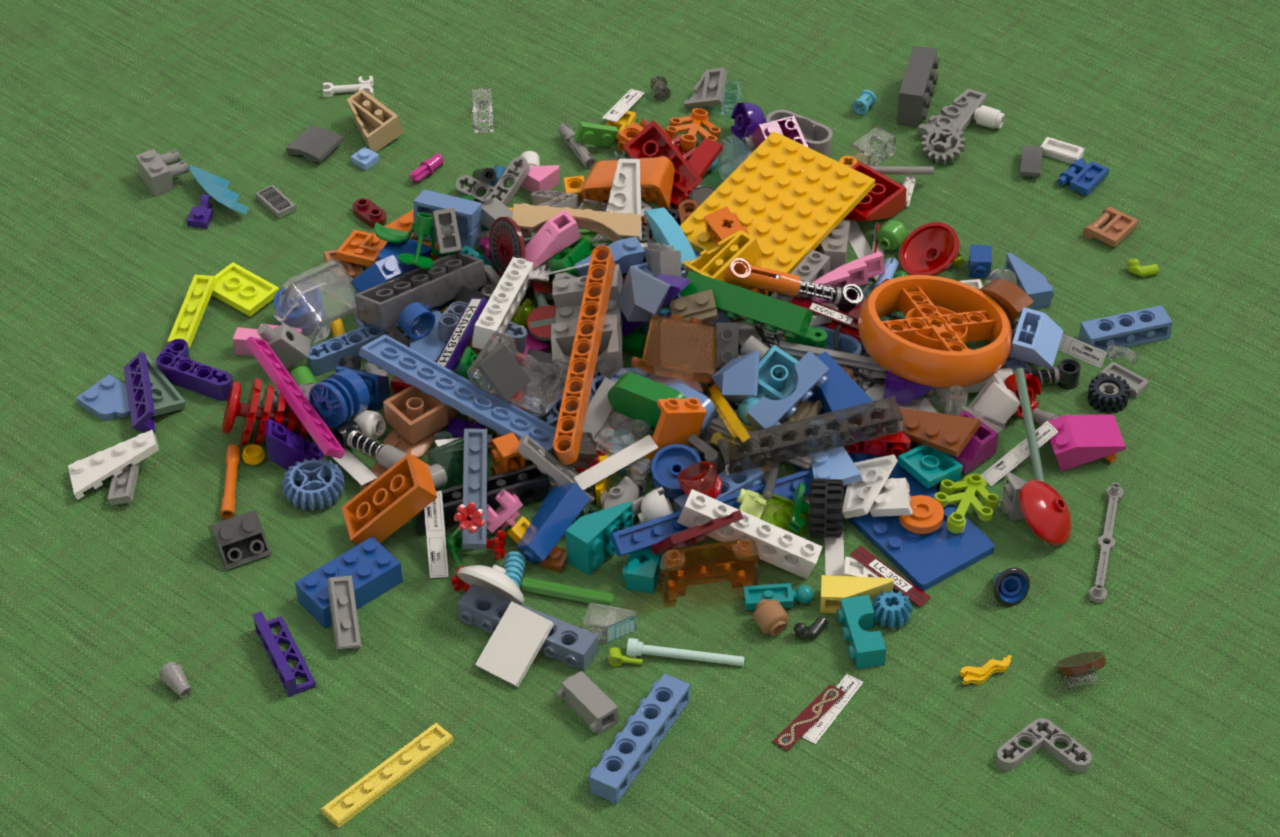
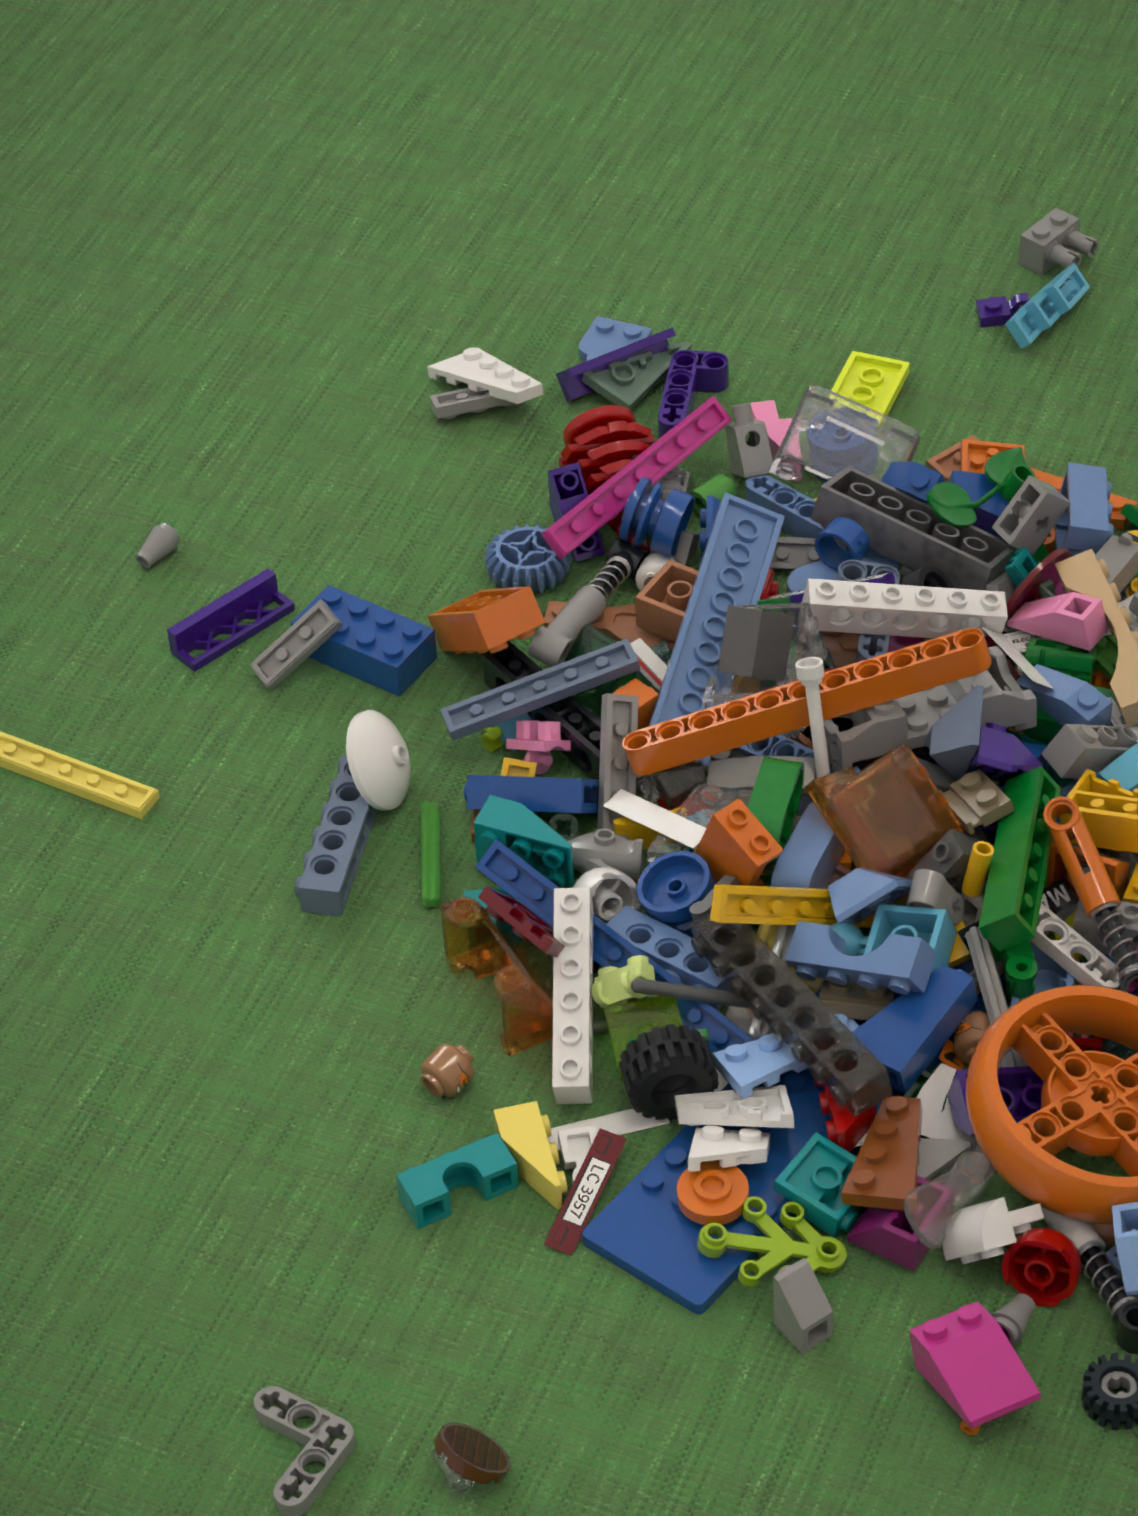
camera: 75 degrees right, 0 degrees up
neon yellow plate [167,275,217,348] -> none
dark grey slope [208,510,271,570] -> none
orange piece [220,444,241,519] -> none
tile [256,185,296,219] -> none
white sticker [332,447,378,485] -> none
dark red plate [353,198,387,228] -> none
white sticker [424,491,449,578] -> none
red plant [445,502,506,593] -> none
white tile [475,601,554,688] -> none
medium azure piece [503,551,526,589] -> none
light grey brick [556,671,619,735] -> none
clear slope [582,603,637,644] -> none
medium blue brick [588,673,690,804] -> none
lime hand [608,647,643,667] -> none
light aqua piece [626,638,745,666] -> none
clear red piece [677,461,722,499] -> none
teal plate [743,583,814,610] -> none
sticker [772,684,846,750] -> none
sticker [790,295,858,329] -> none
pearl dark grey arm [793,616,828,640] -> none
white sticker [802,674,863,744] -> none
dark azure gear [872,589,912,630] -> none
yellow hair [959,655,1012,685] -> none
white sticker [981,421,1058,486] -> none
blue hat [993,567,1030,606] -> none
sand green piece [1015,368,1055,548] -> none
red dish [1019,480,1072,546] -> none
light grey piece [1089,482,1124,603] -> none
none -> white piece [795,657,834,808]
none -> yellow axle [961,841,994,897]

